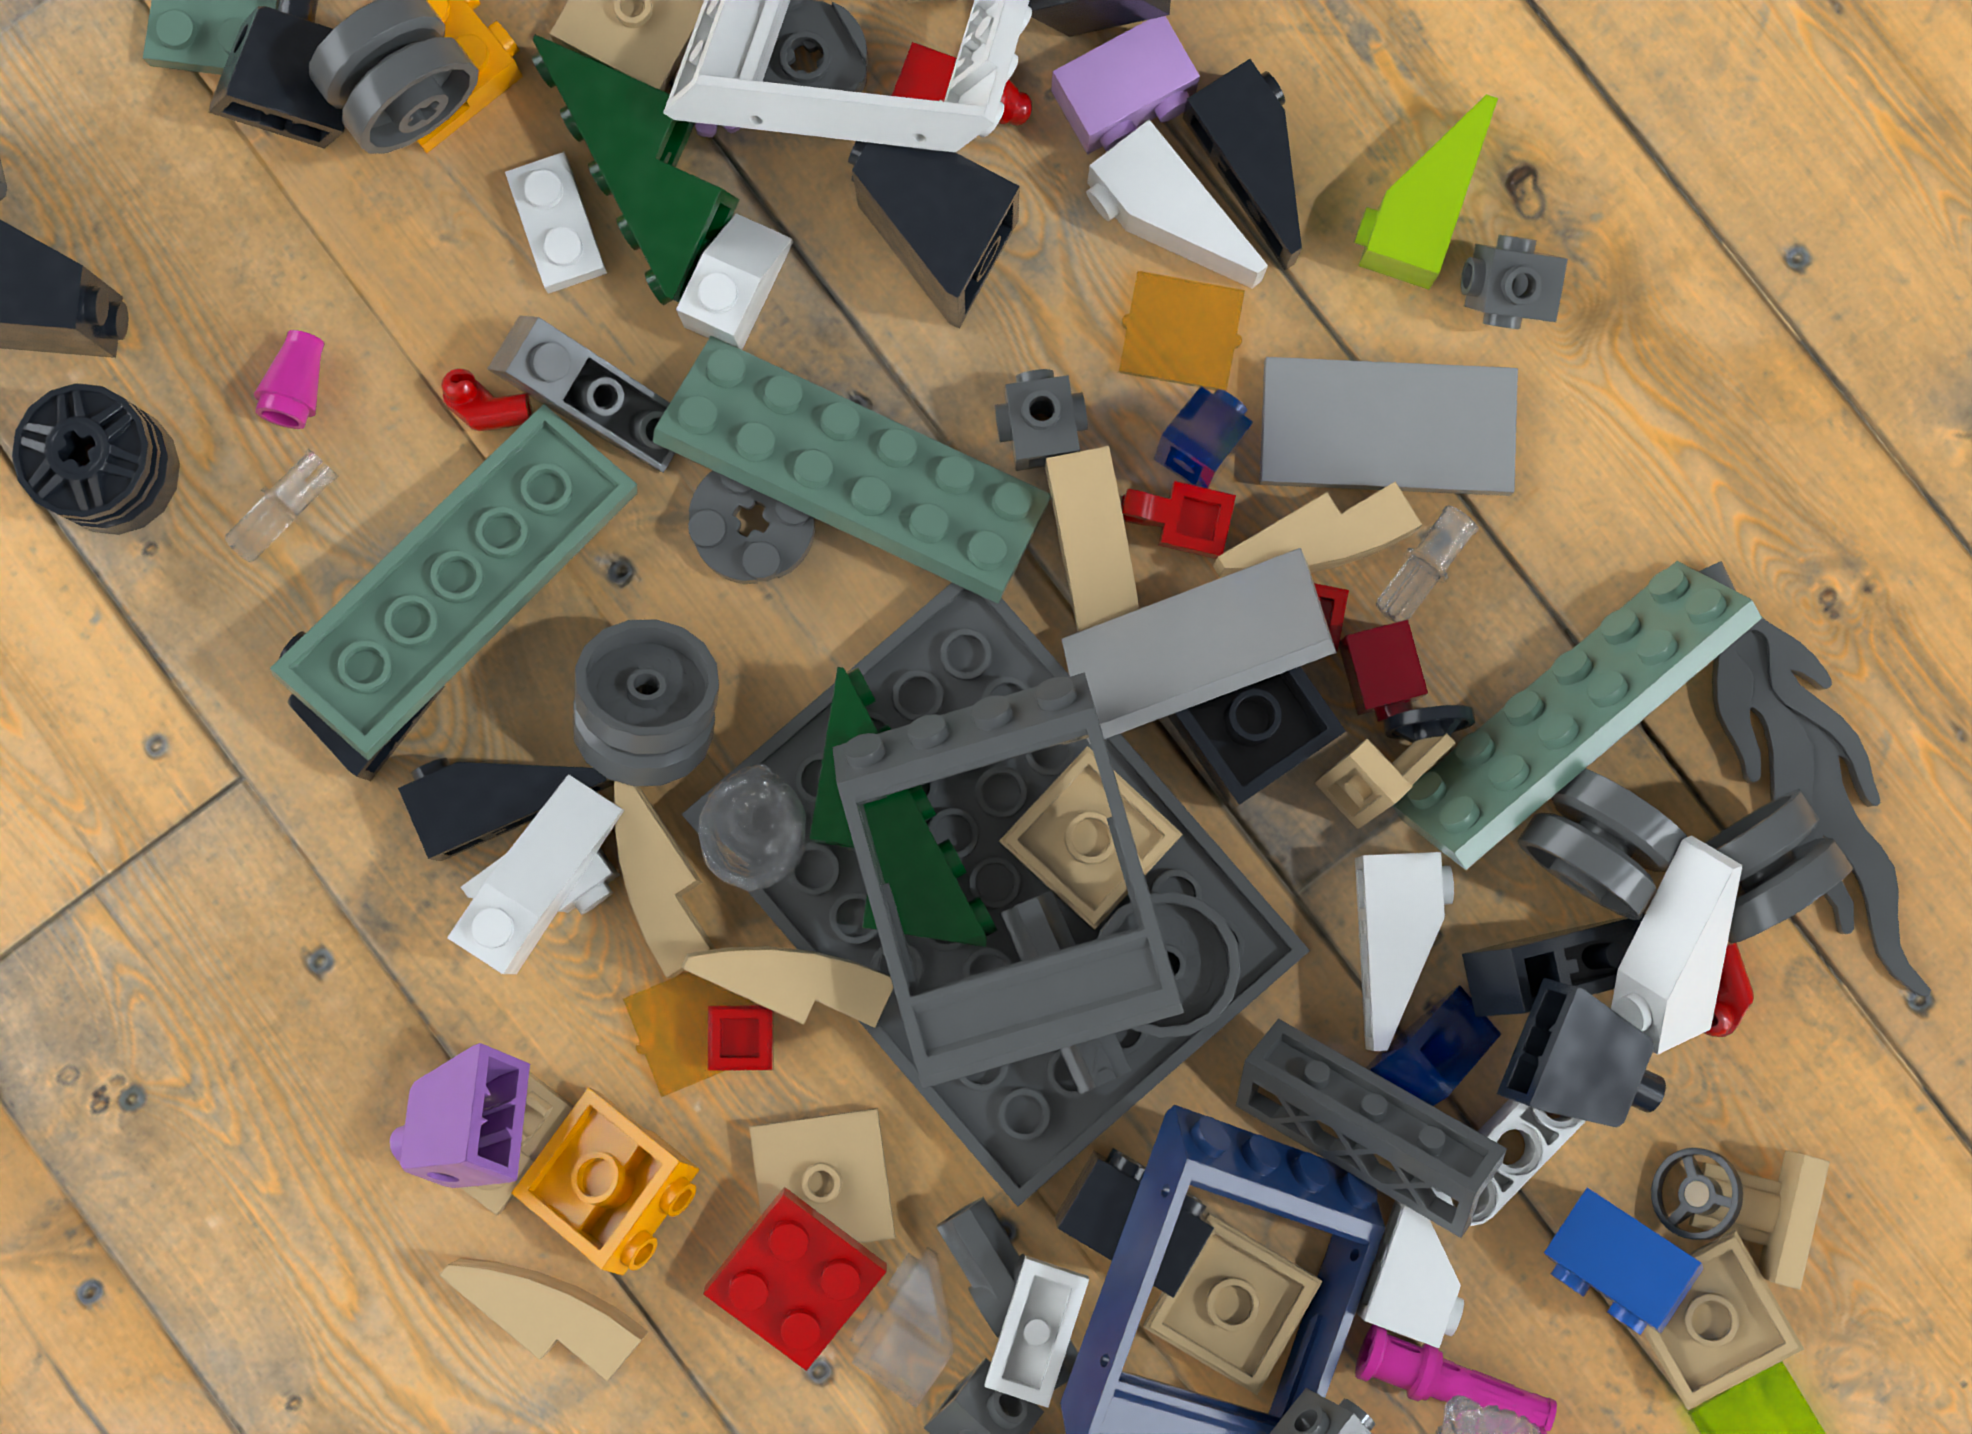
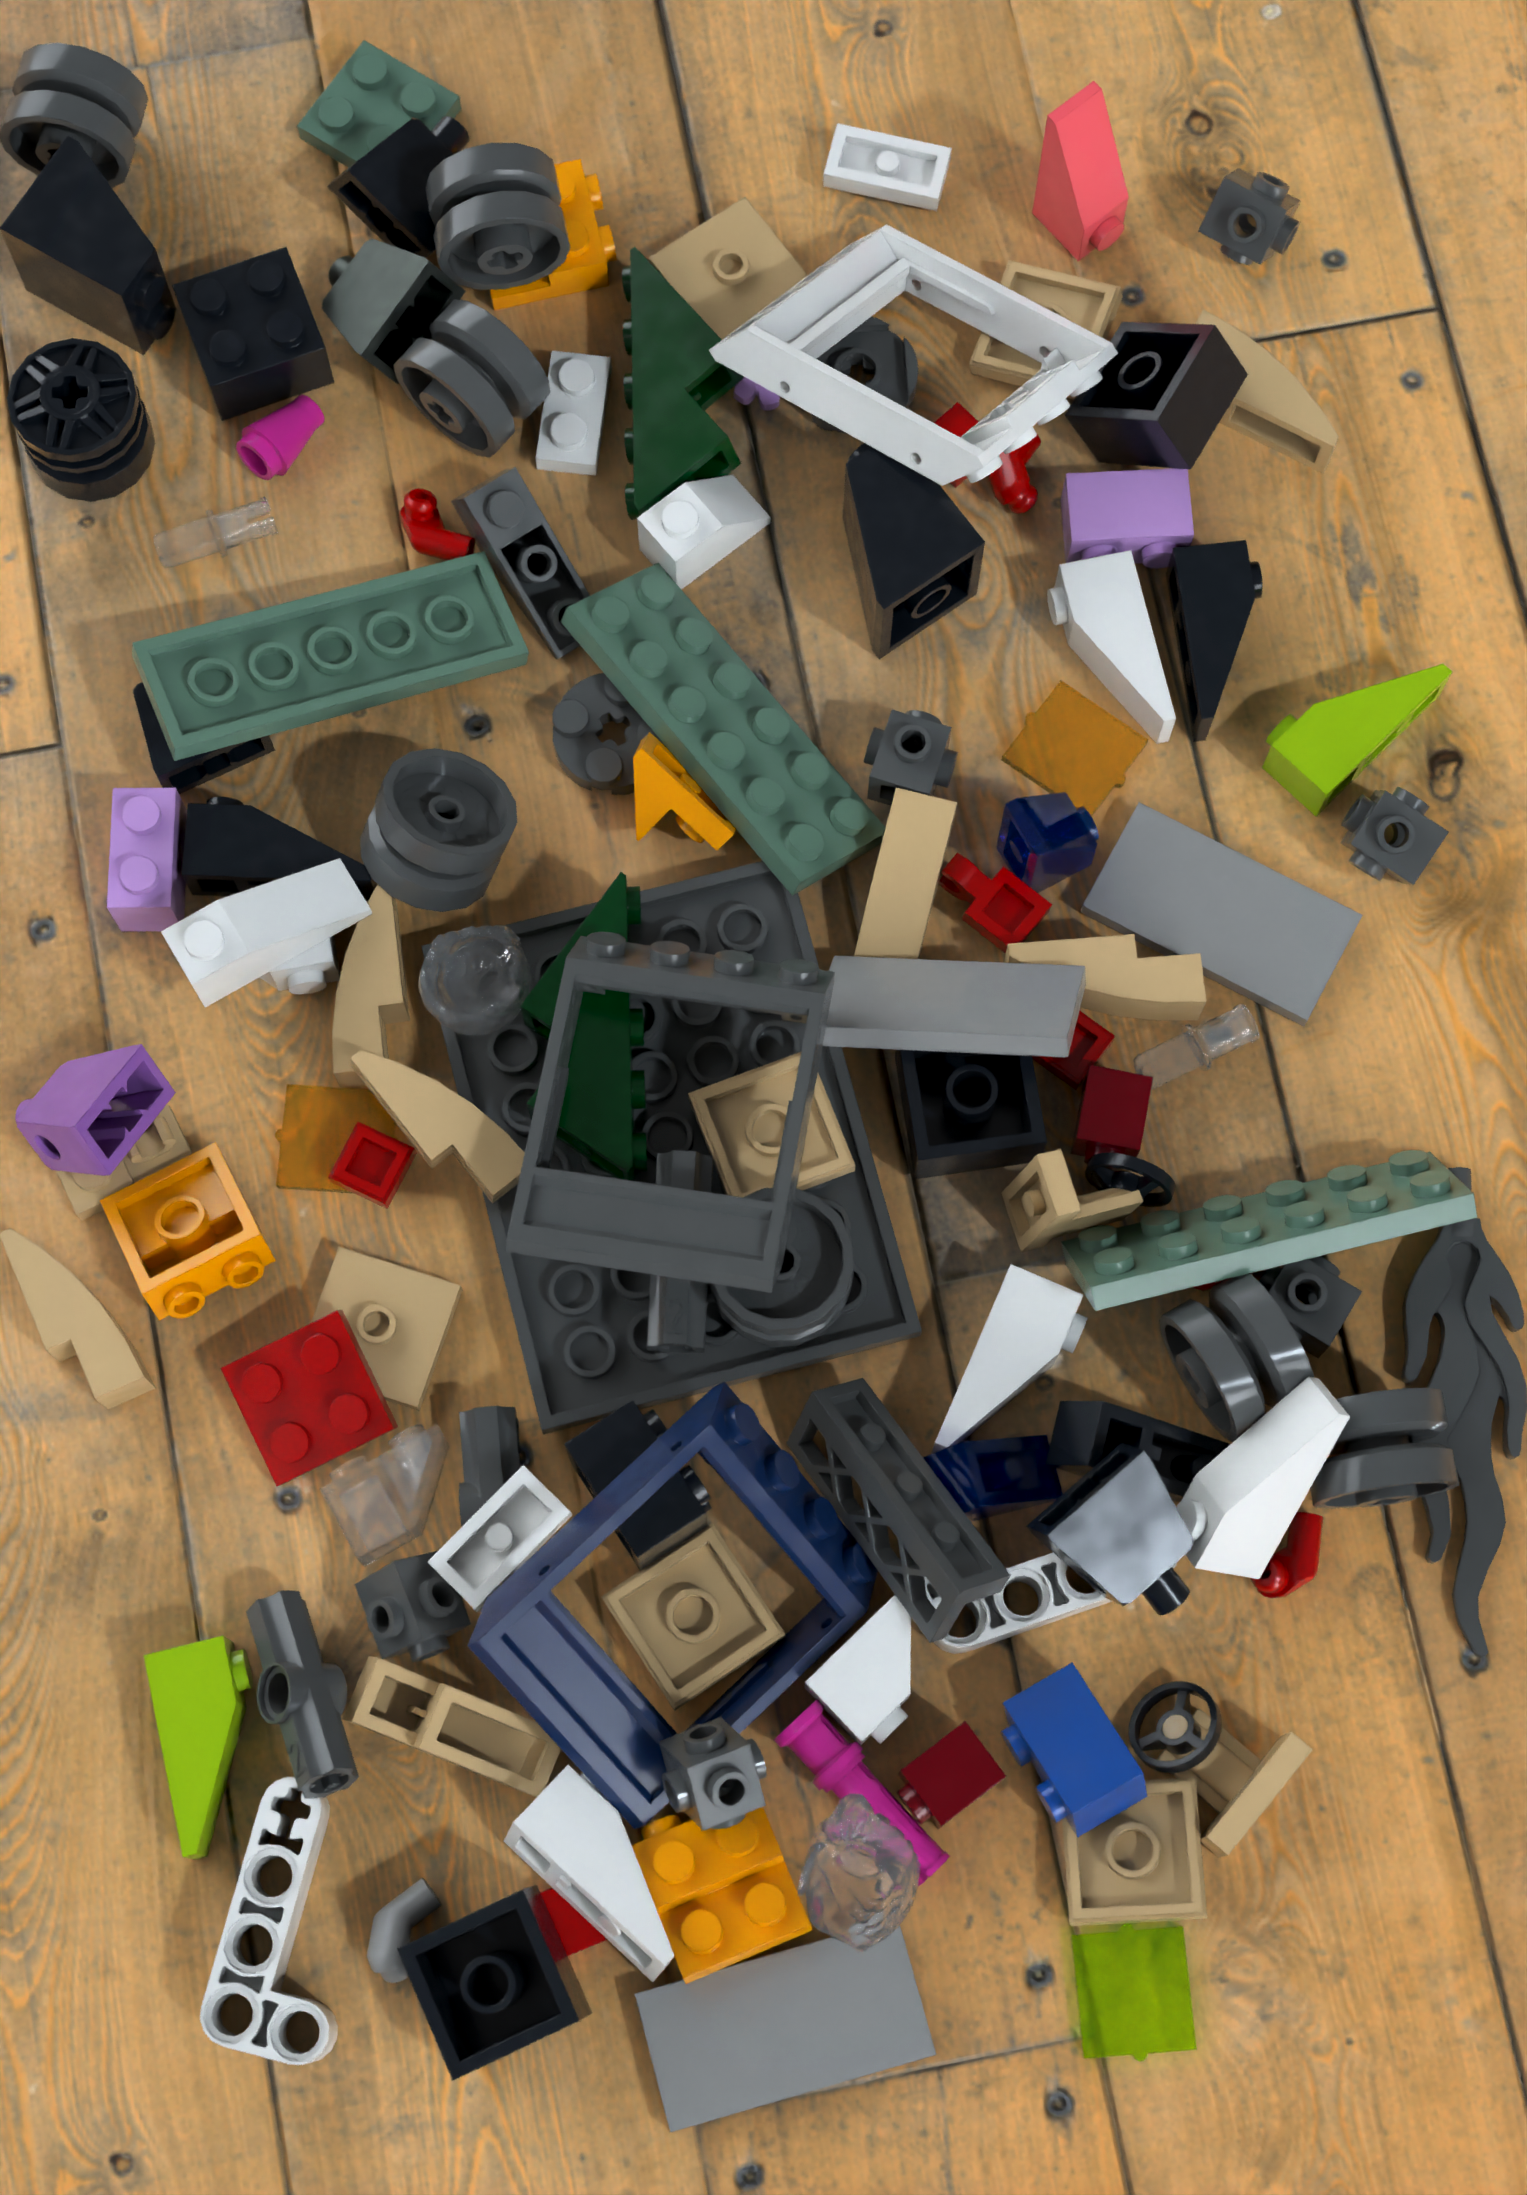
camera: 25 degrees right, 10 degrees down
none -> lavender brick [107,788,187,932]
none -> black brick [172,247,335,421]
none -> pearl dark grey torso [322,238,466,384]
none -> dark grey wheel [394,299,550,458]
none -> light orange slope [633,732,736,851]
none -> dark red brick [896,1721,1007,1829]
none -> dark grey brick [1259,1256,1362,1359]

